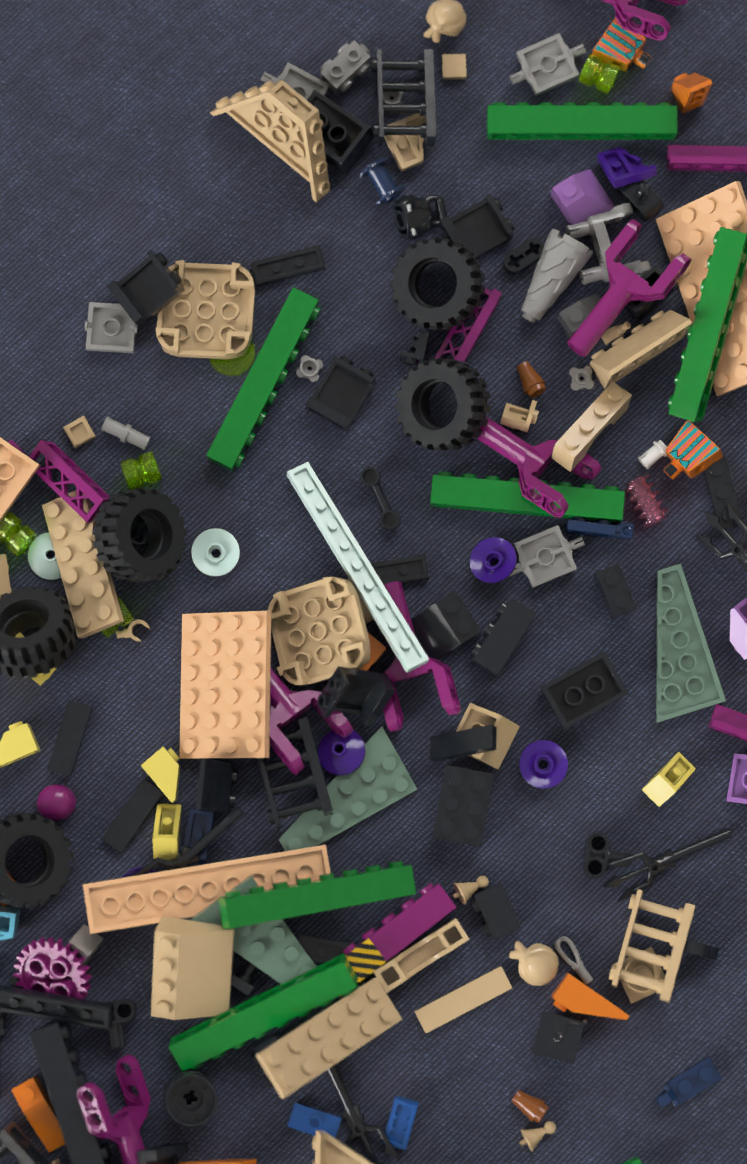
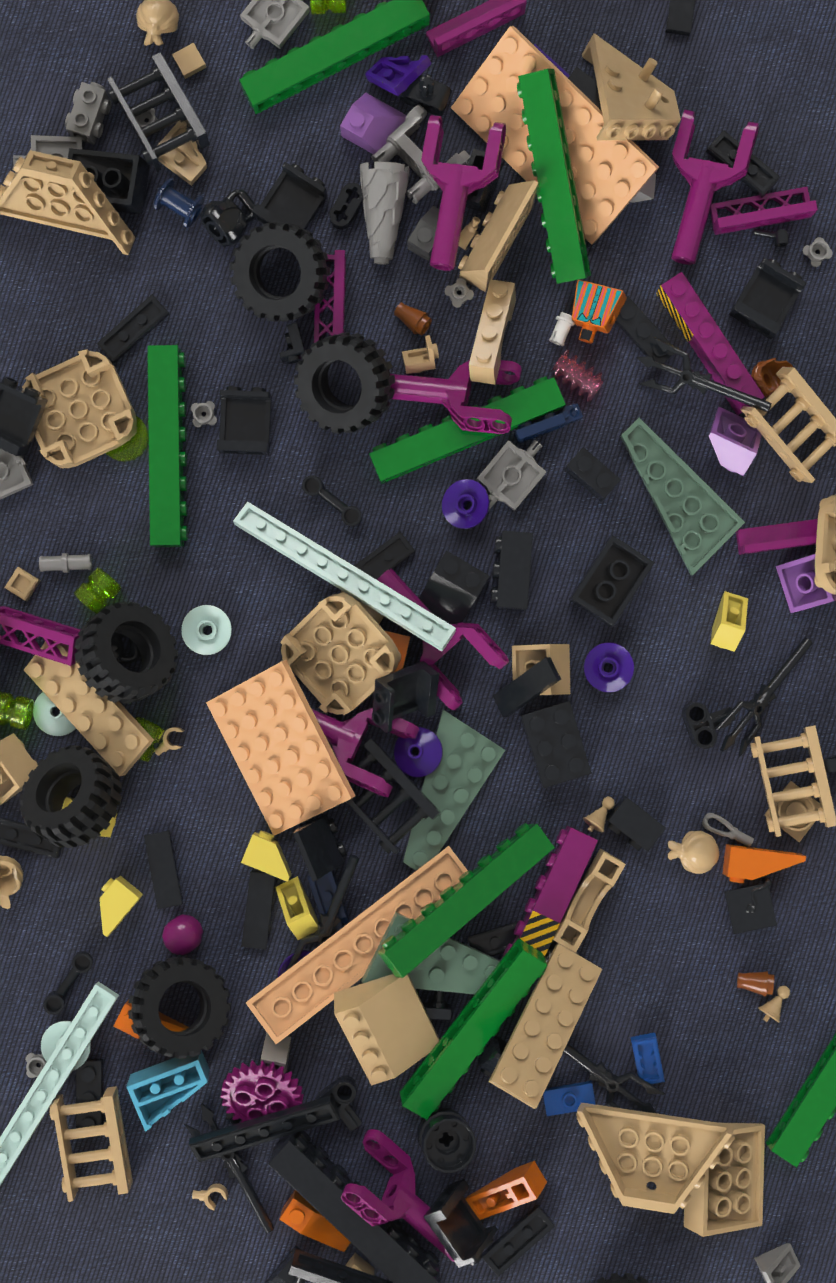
camera: 25 degrees left, 5 degrees up
tan tile [414,966,512,1033] -> none

